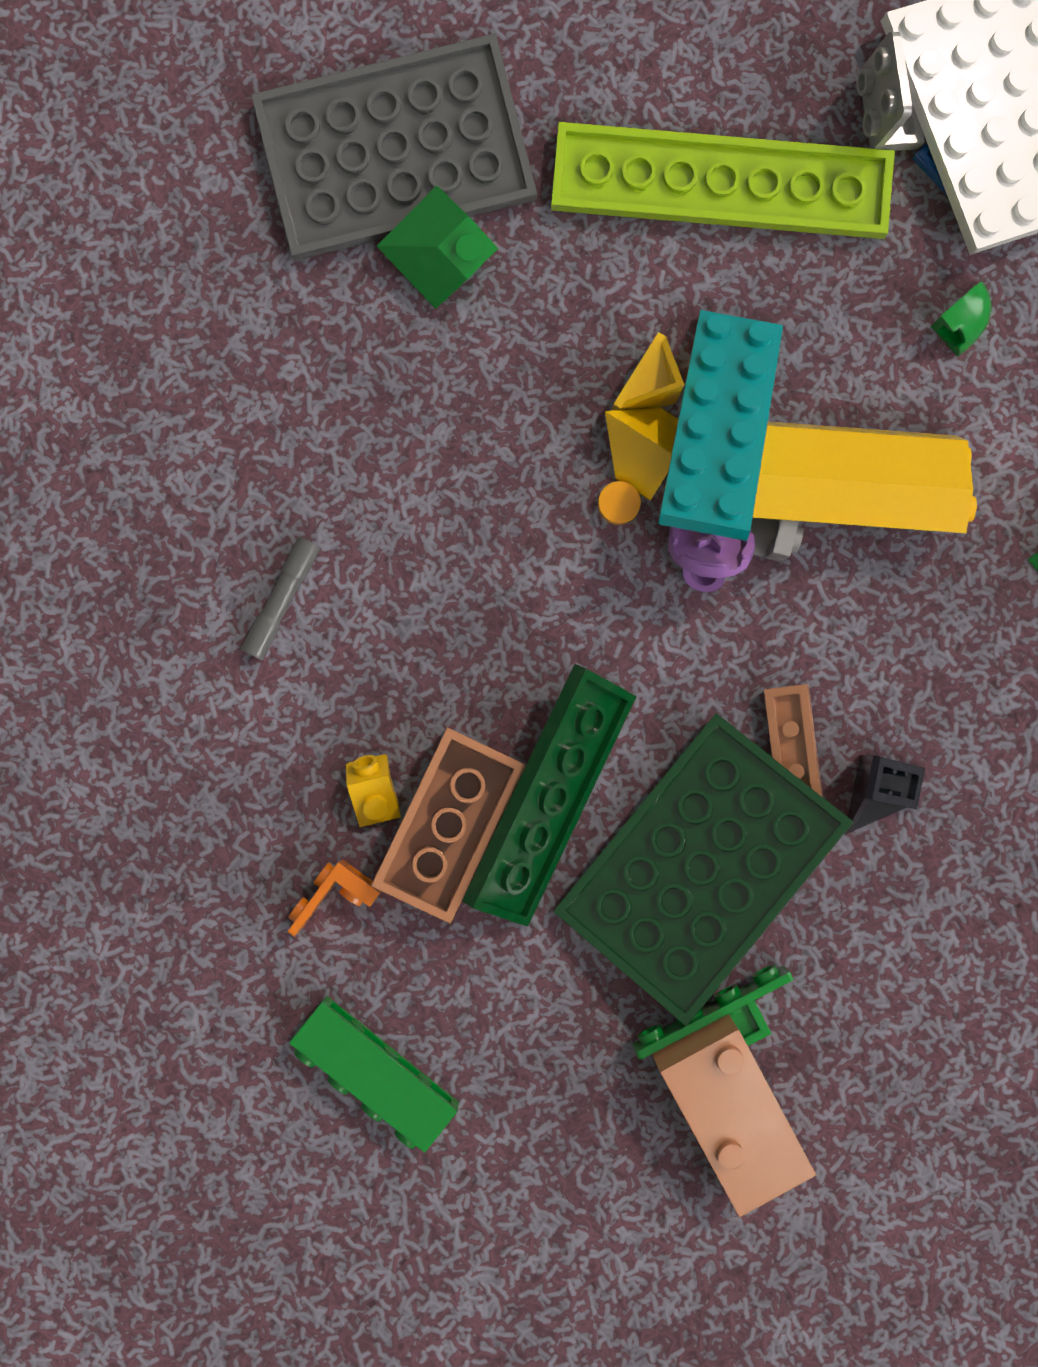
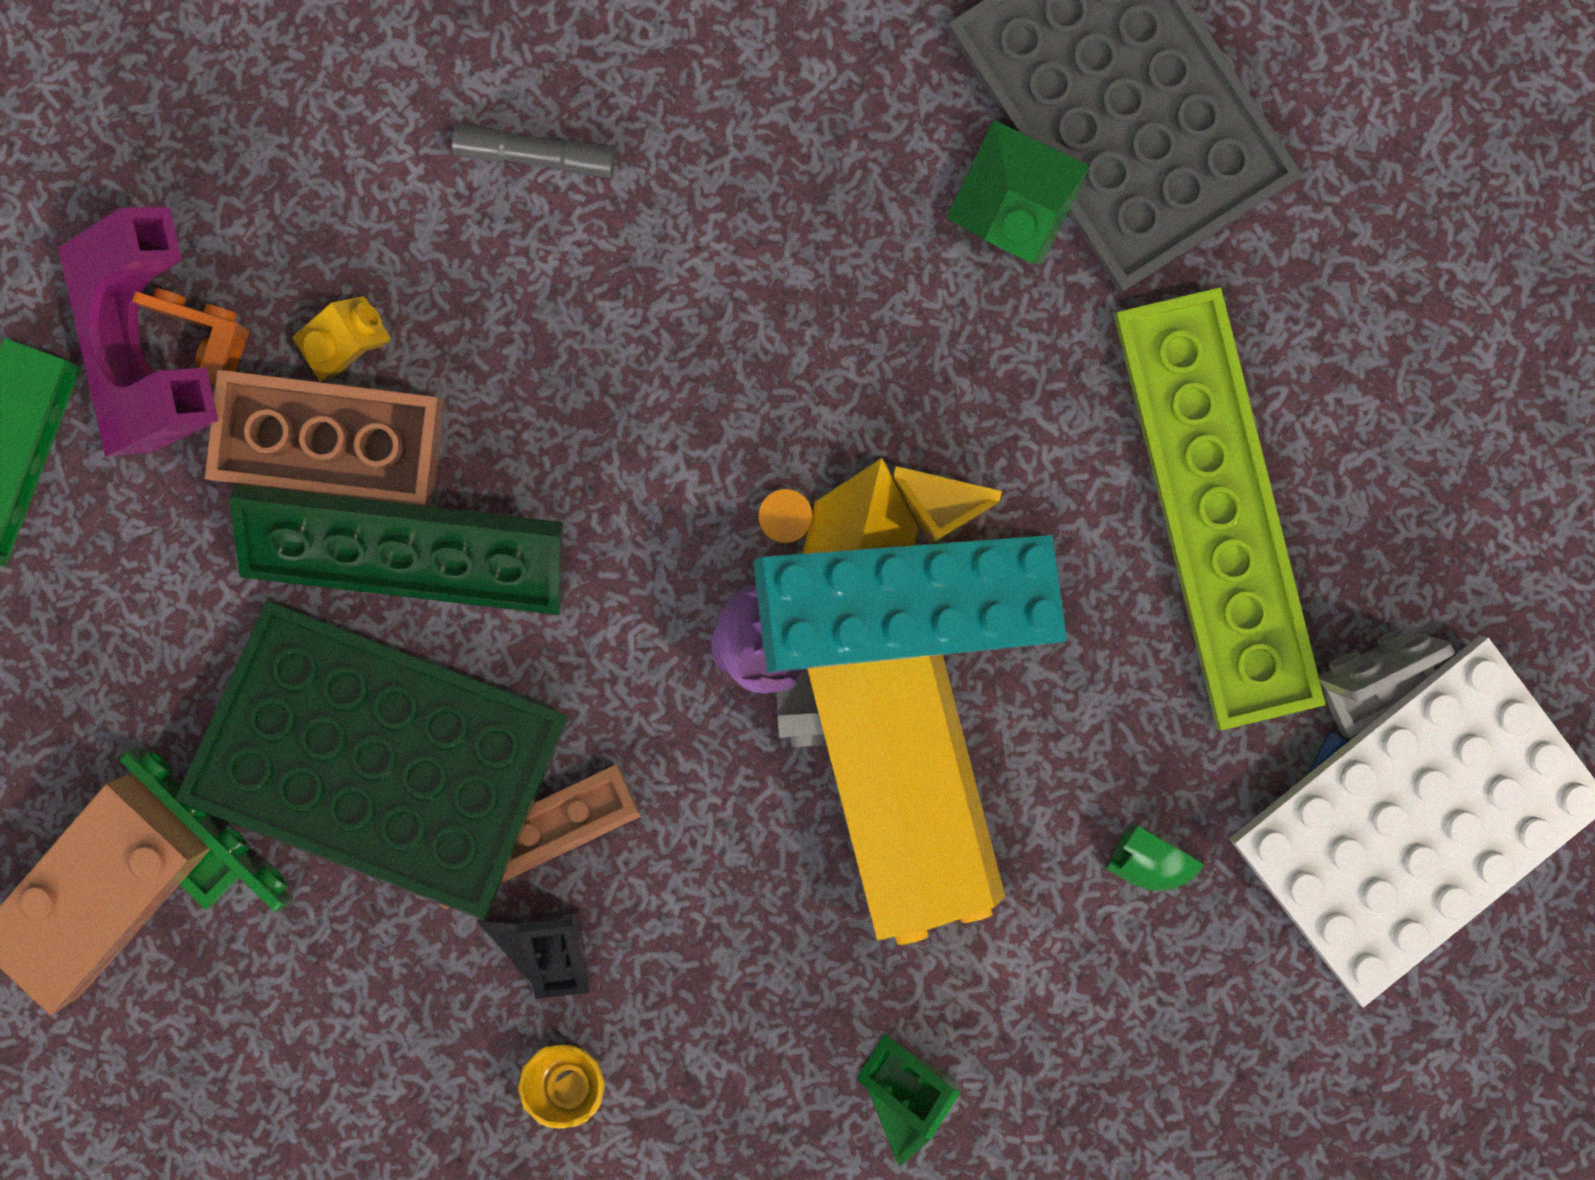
camera: 65 degrees right, 0 degrees up
none -> magenta arch [58,207,218,457]
none -> yellow hair [518,1044,606,1129]

